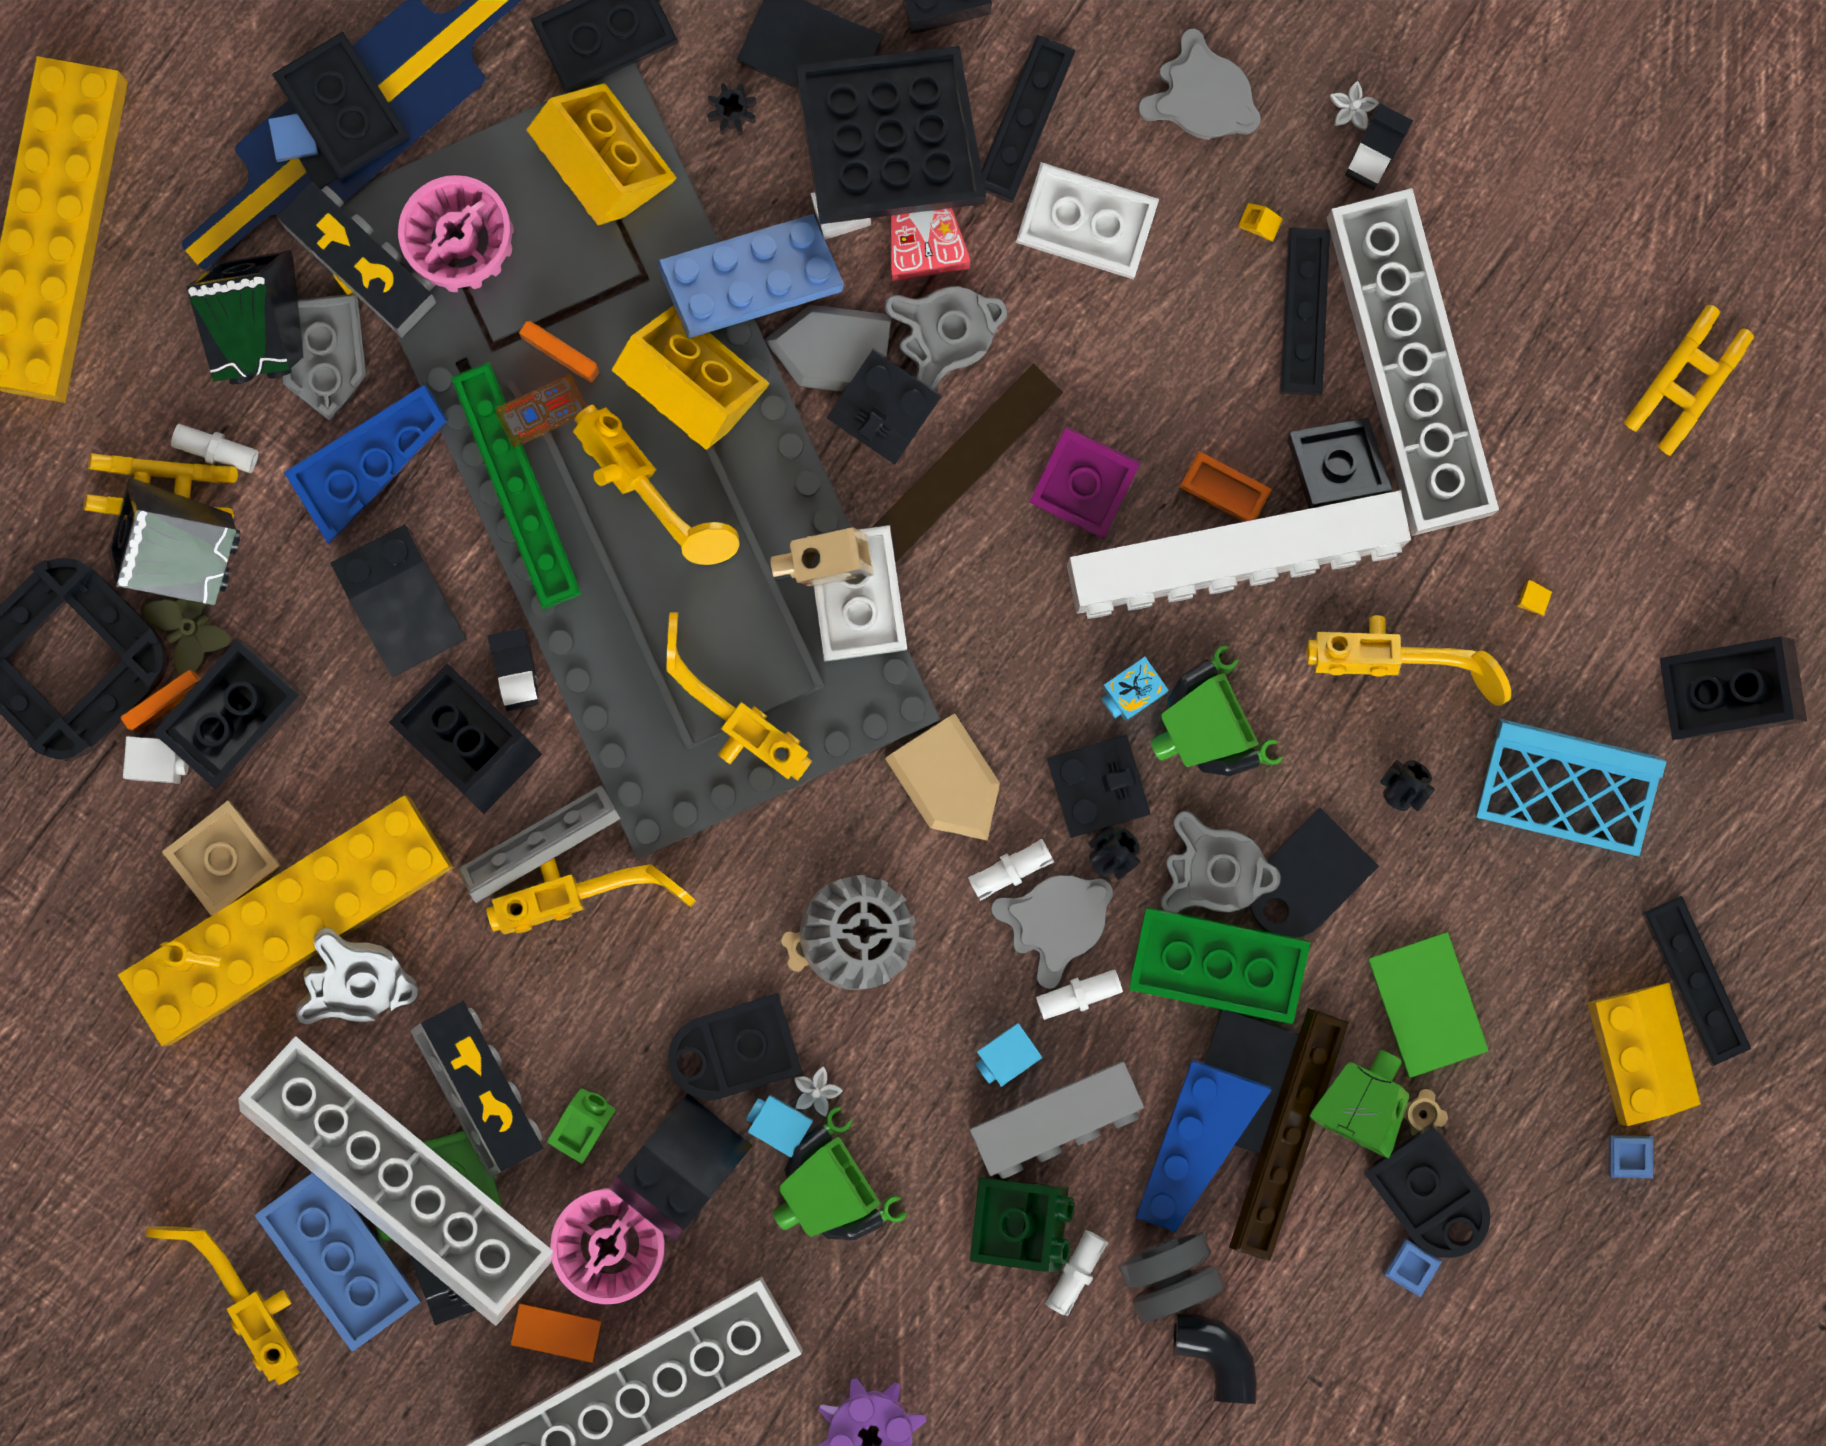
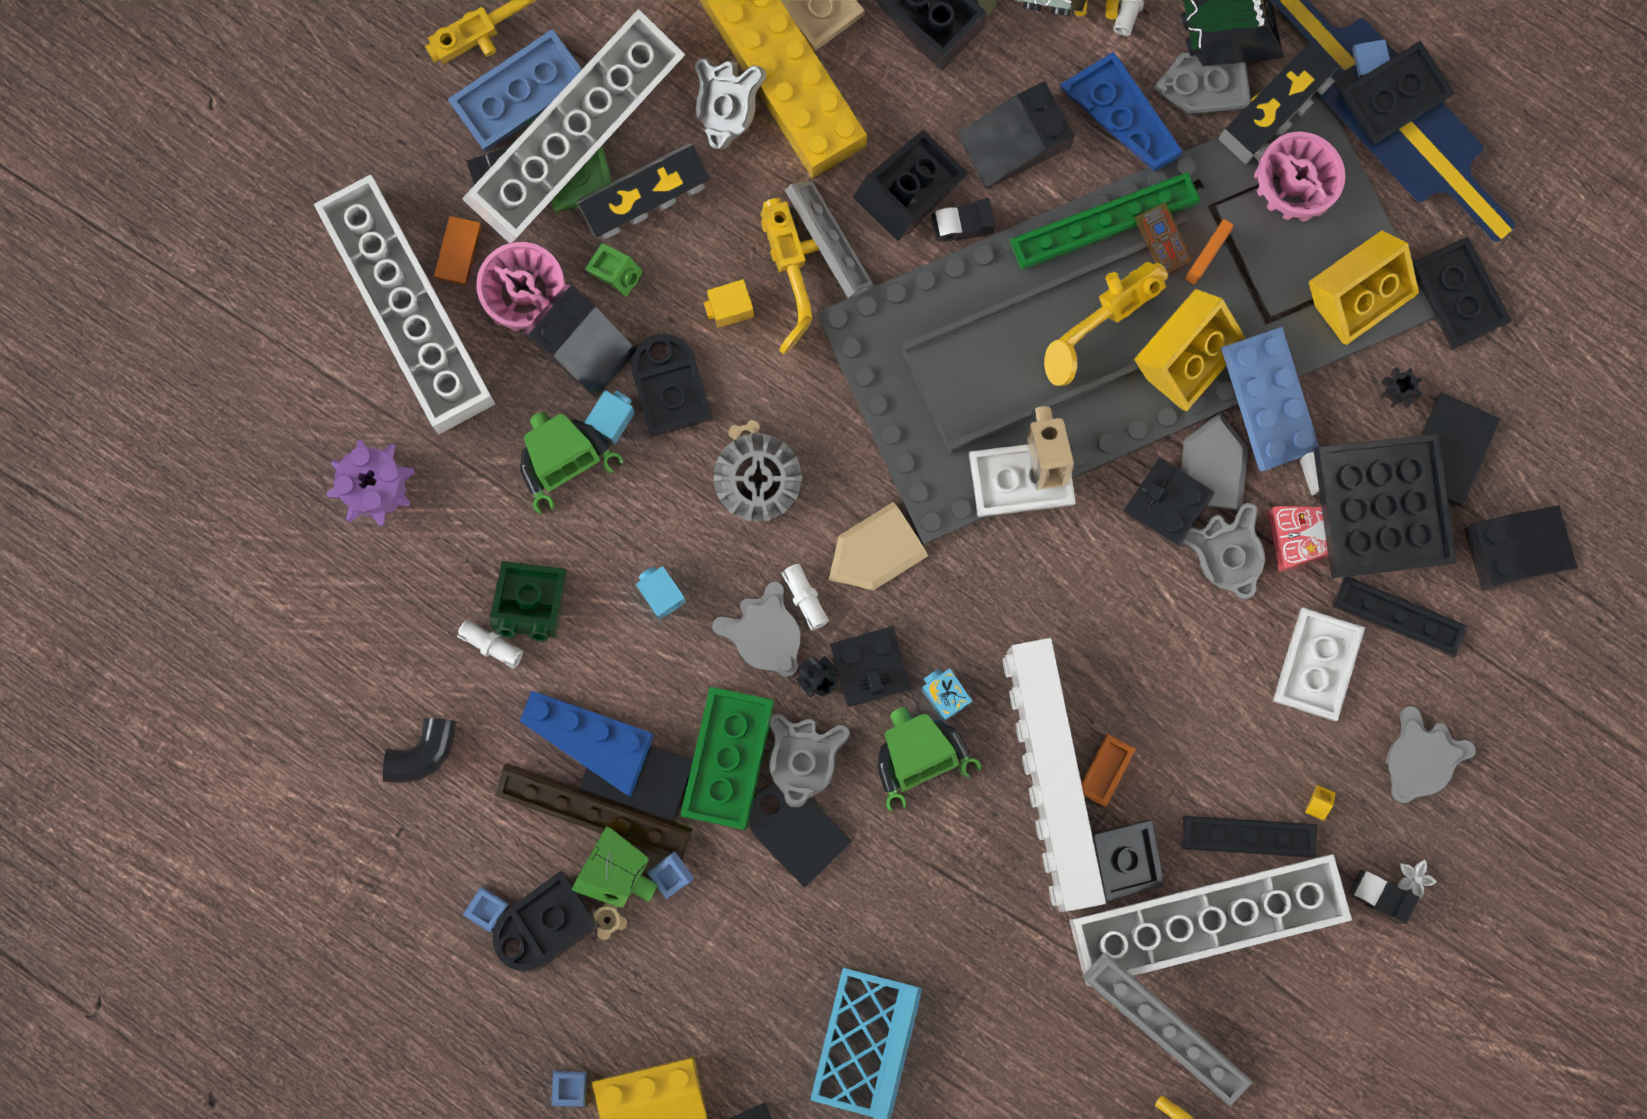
camera: 90 degrees right, 5 degrees down
yellow piece [667,612,812,781] -> none
white plant [794,1066,843,1117] -> none
dark brown tile [871,363,1063,564] -> none
light grey brick [969,1061,1144,1180] -> none
magenta hinge [1029,426,1141,539] -> none
white pin [1036,969,1123,1020] -> none
dark grey wheel [1118,1232,1225,1323] -> none
yellow piece [1306,615,1511,706] -> none
bright green tile [1367,932,1489,1078] -> none
black gear [1380,760,1435,811] -> none
yellow piece [1517,580,1552,616] -> none
none -> medium blue tile [646,851,694,899]
none -> yellow brick [703,279,754,328]
none -> light grey tile [1082,952,1253,1106]

